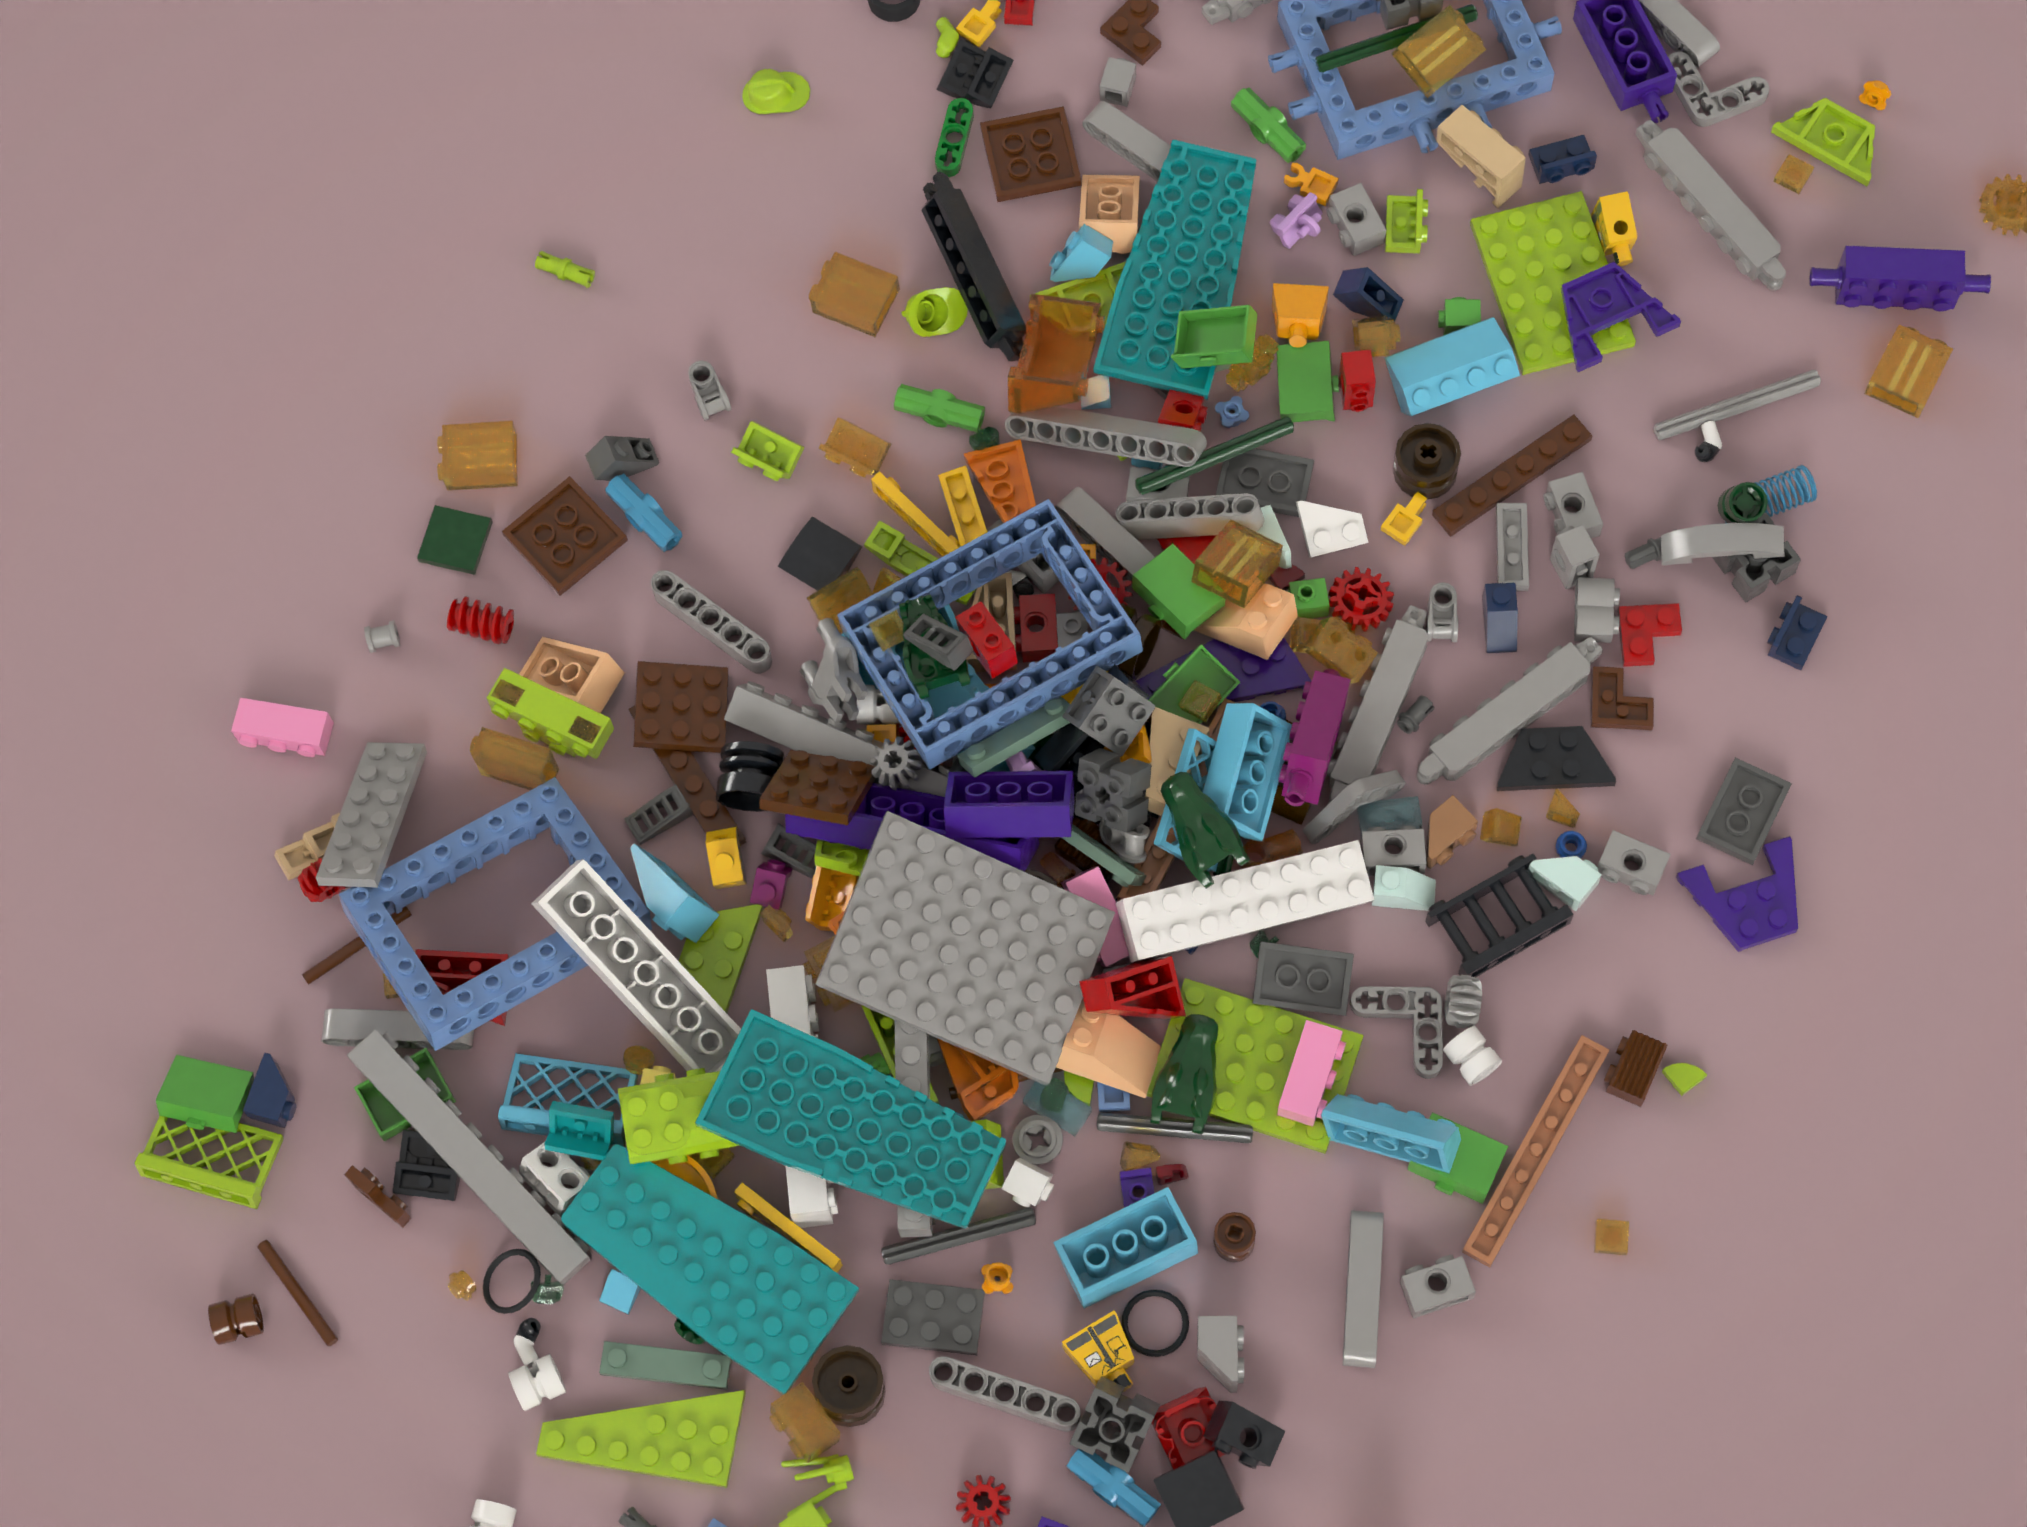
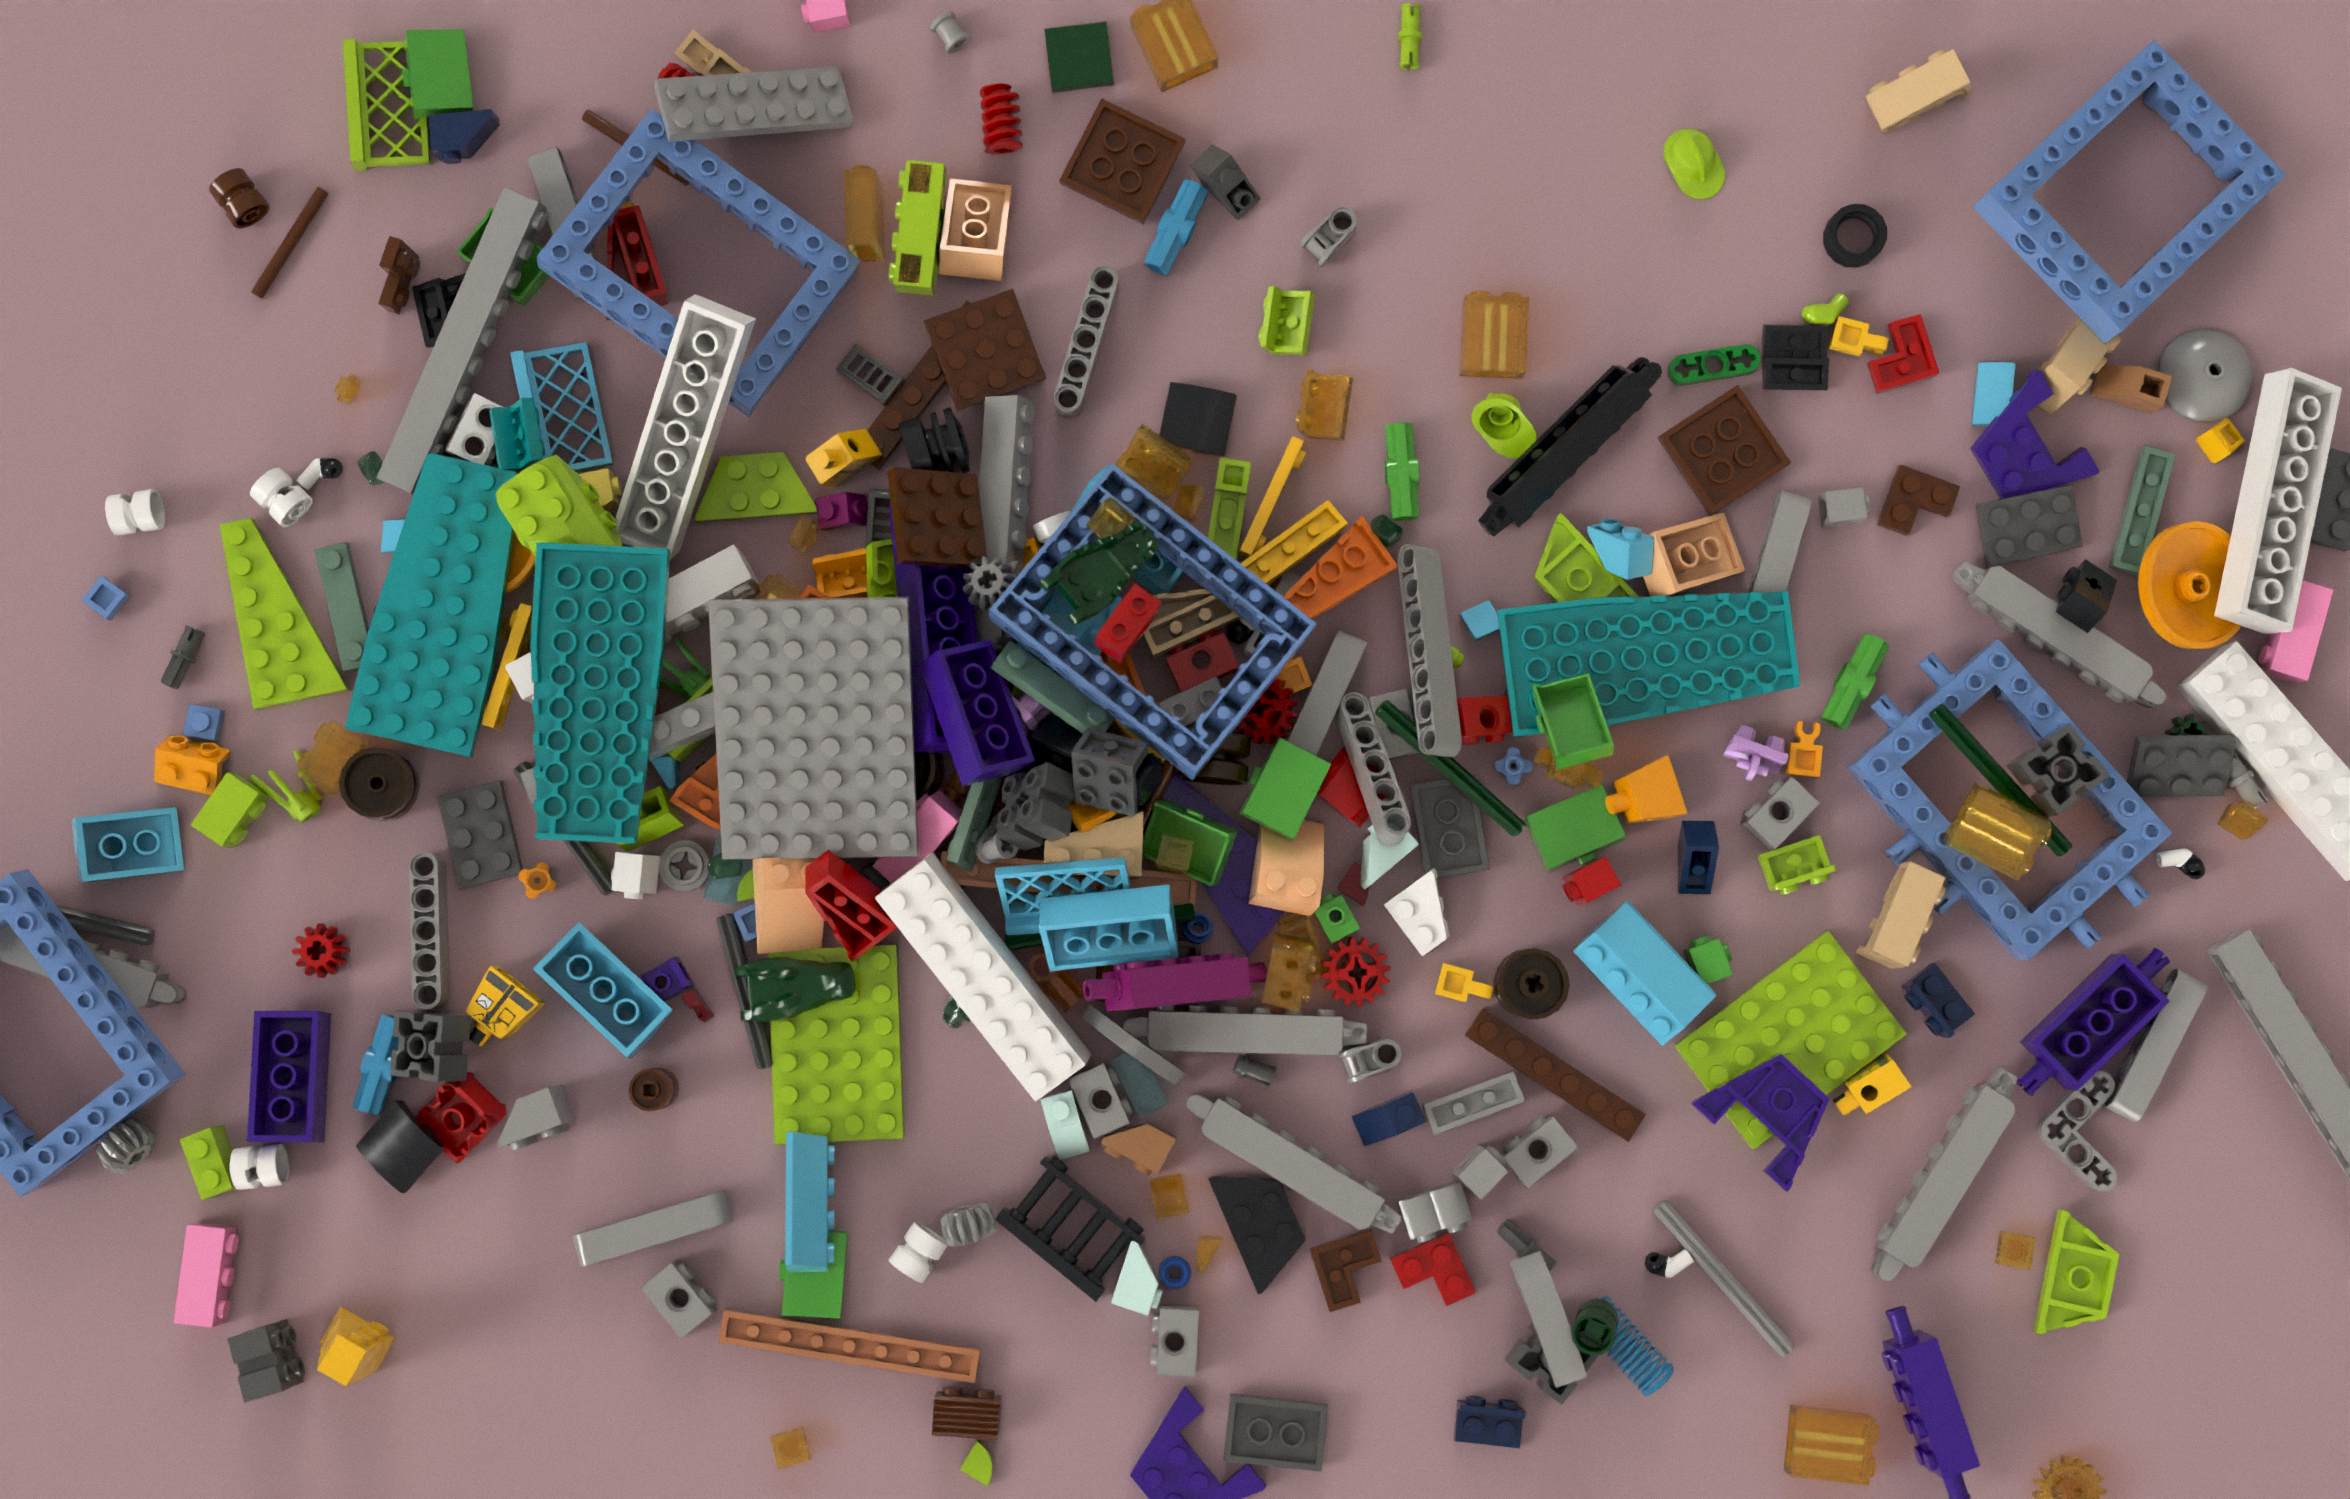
camera: 65 degrees right, 15 degrees up
black tyre [483,1249,541,1314] -> none
clear yellow plate [623,1045,655,1075] -> none
medium azure slope [630,843,719,943] -> none
light grey connector [800,618,868,723] -> none
dark grey slope [903,614,973,670] -> none
clear orange windscreen [1008,294,1105,414] -> none
clear yellow slope [1120,1141,1160,1171] -> none
black tyre [1121,1290,1189,1357] -> none
dark green animal [1161,772,1251,889] -> none
clear yellow brick [1191,520,1283,608] -> none
black brick [1203,1401,1285,1469] -> none
dark grey plate [1252,941,1354,1016] -> none
bright pink brick [1277,1020,1346,1126] -> none
light grey beam [1350,986,1443,1079] -> none
clear yellow brick [1352,316,1400,357] -> none
light orange plate [1859,80,1891,110] -> none

